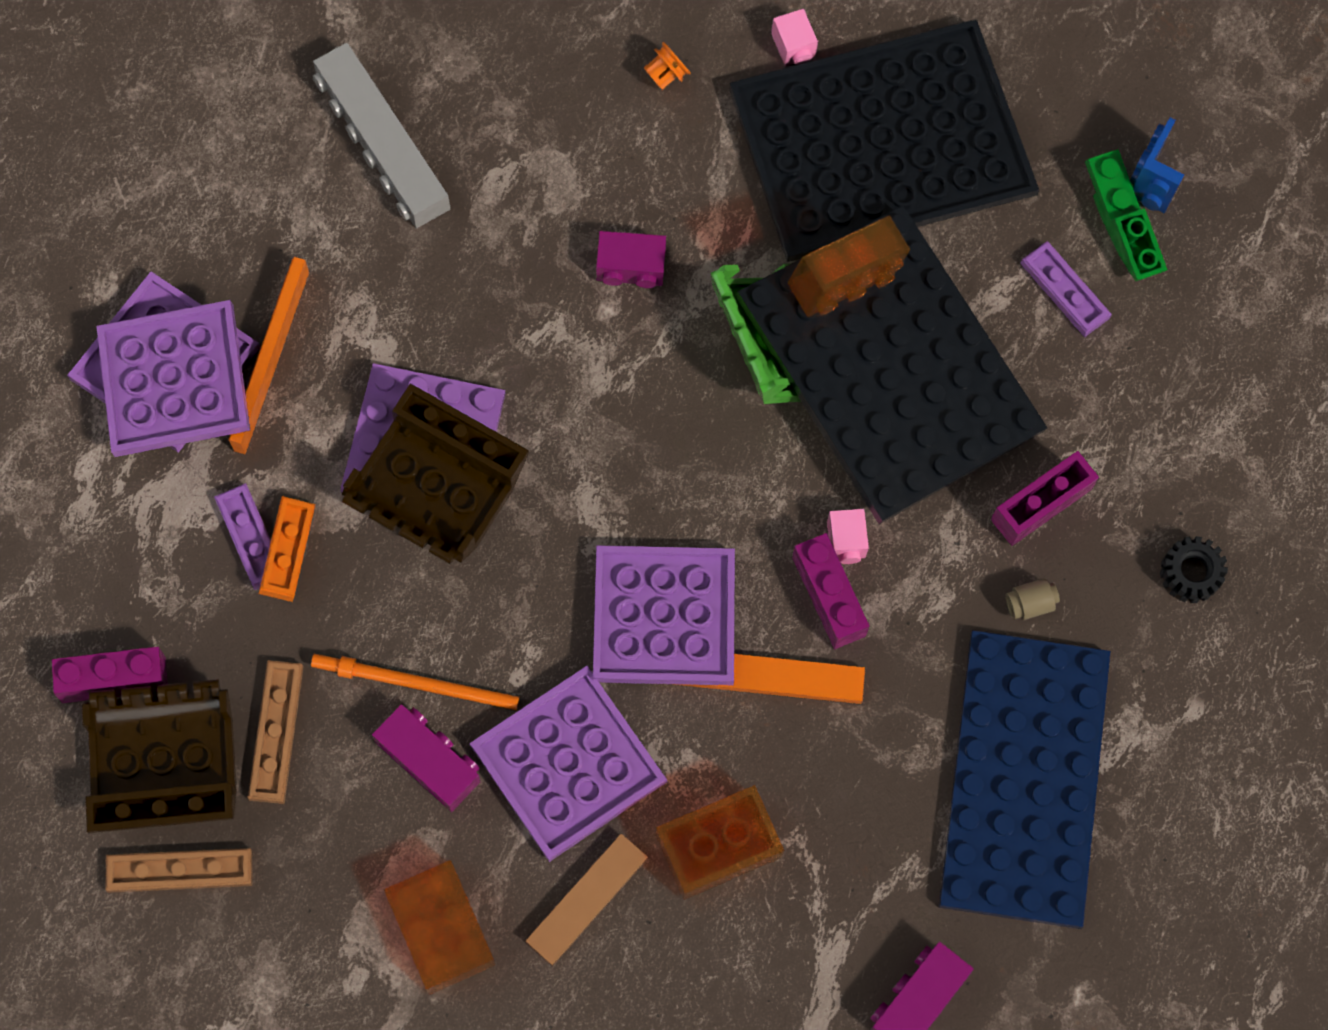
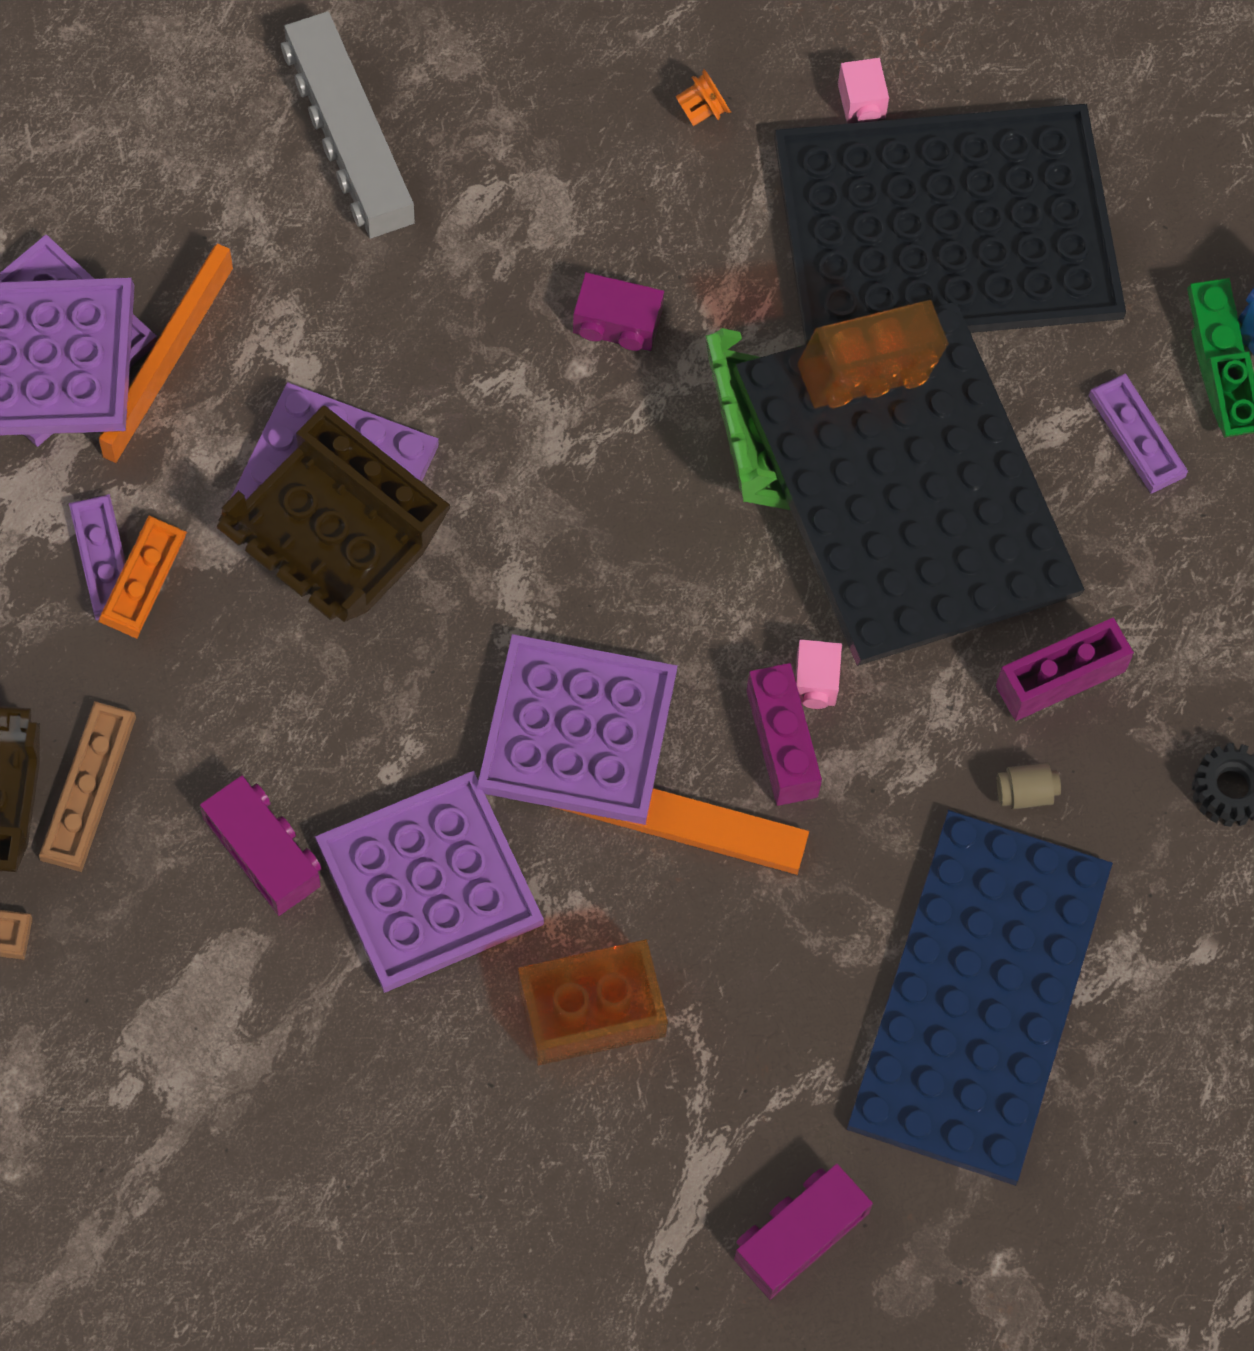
camera: 10 degrees right, 5 degrees down
orange bar [311,653,520,711] -> none
clear orange brick [384,860,496,995] -> none
medium nougat tile [525,834,648,967] -> none

